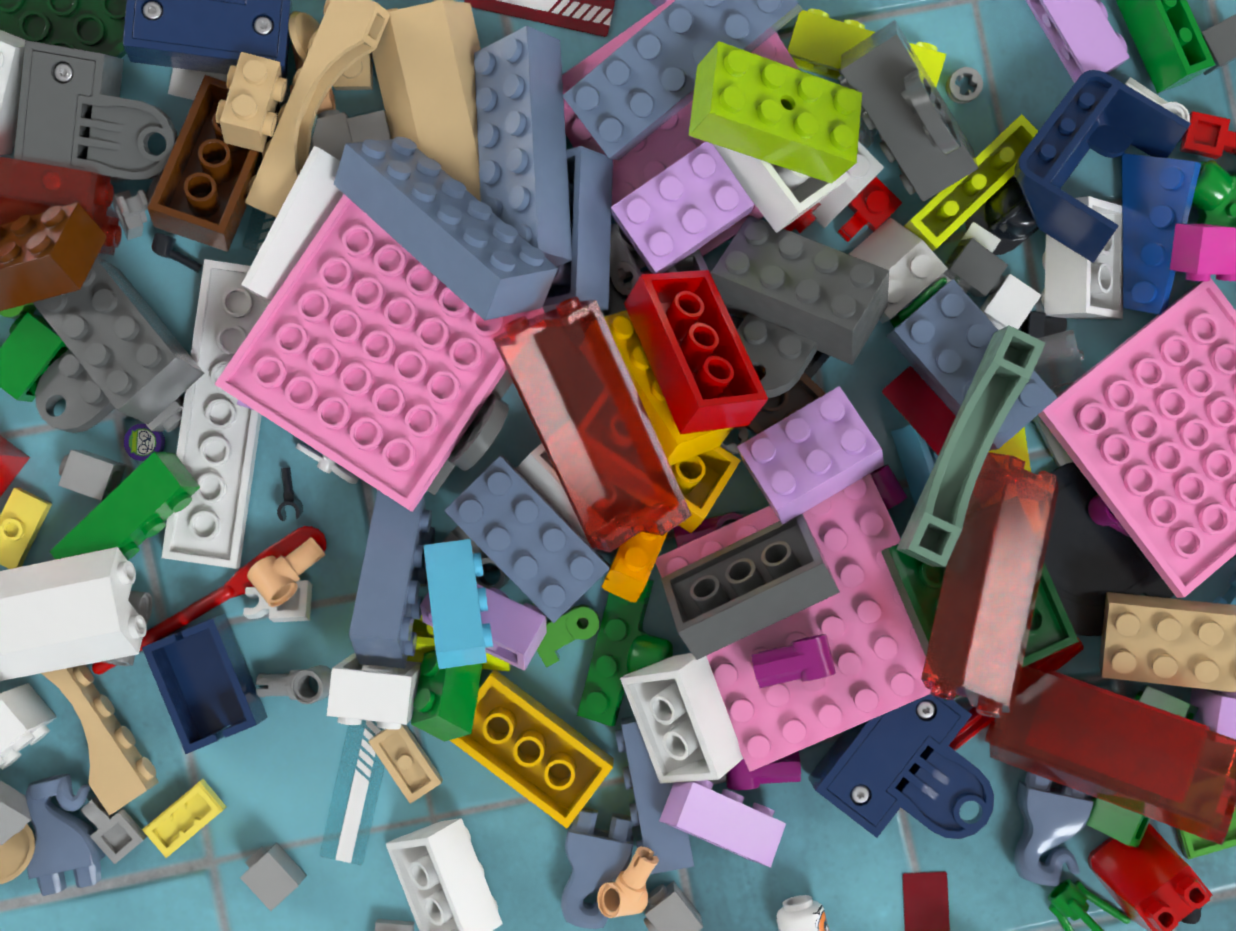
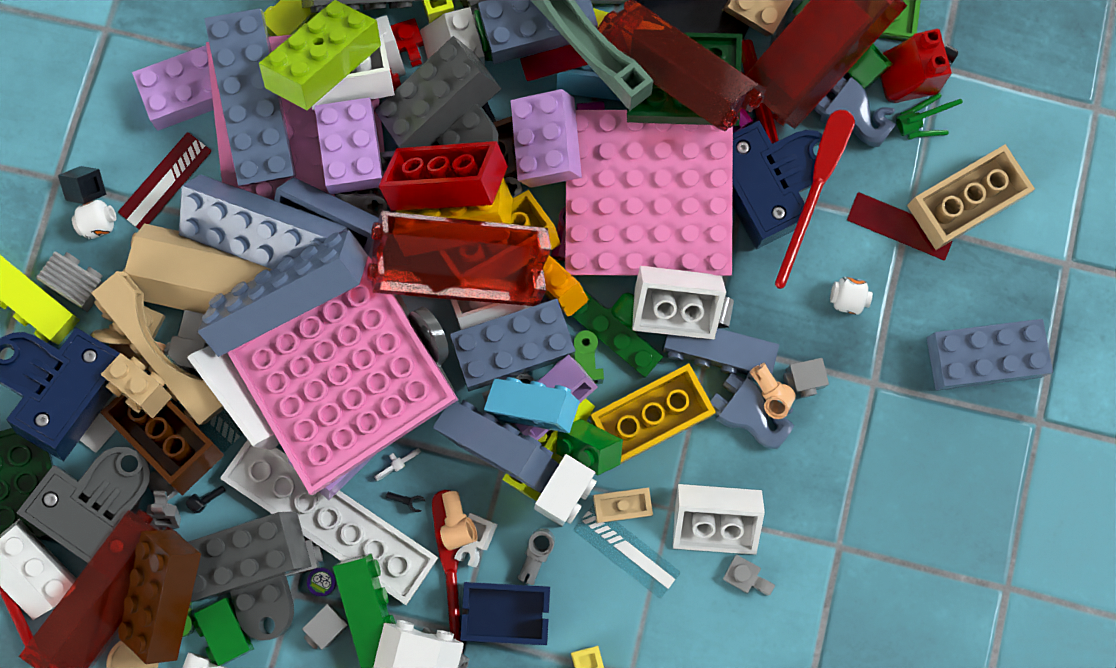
camera: 70 degrees left, 10 degrees down
light grey brick [240,843,307,911] -> none
lavender brick [659,780,786,867] -> none
dark grey slope [661,514,840,660] -> none
magenta piece [726,751,801,790] -> none
magenta piece [751,634,836,688] -> none
none -> red piece [775,110,855,289]

